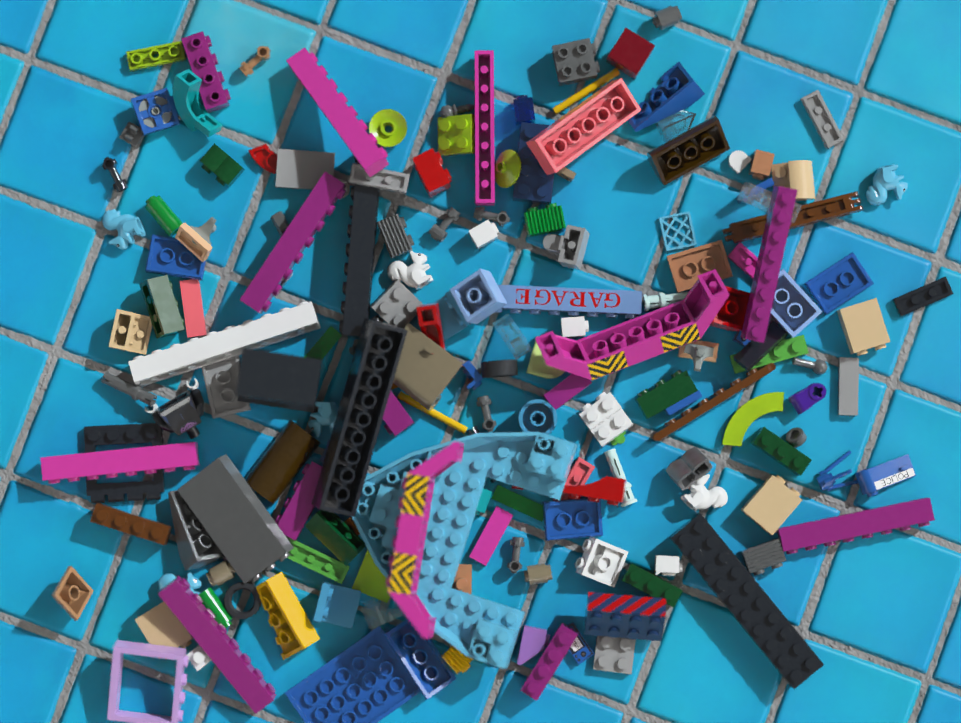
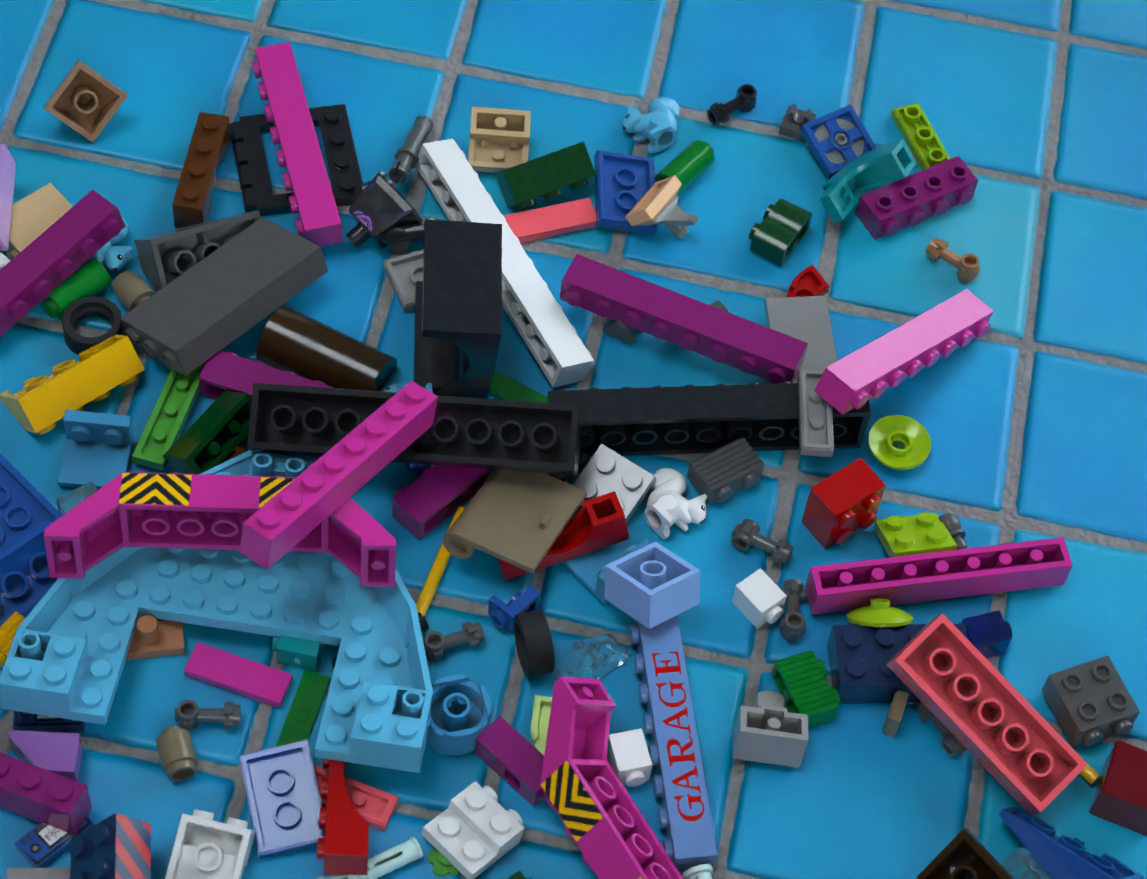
camera: 75 degrees right, 30 degrees down
none -> dark pink brick [239,381,438,569]

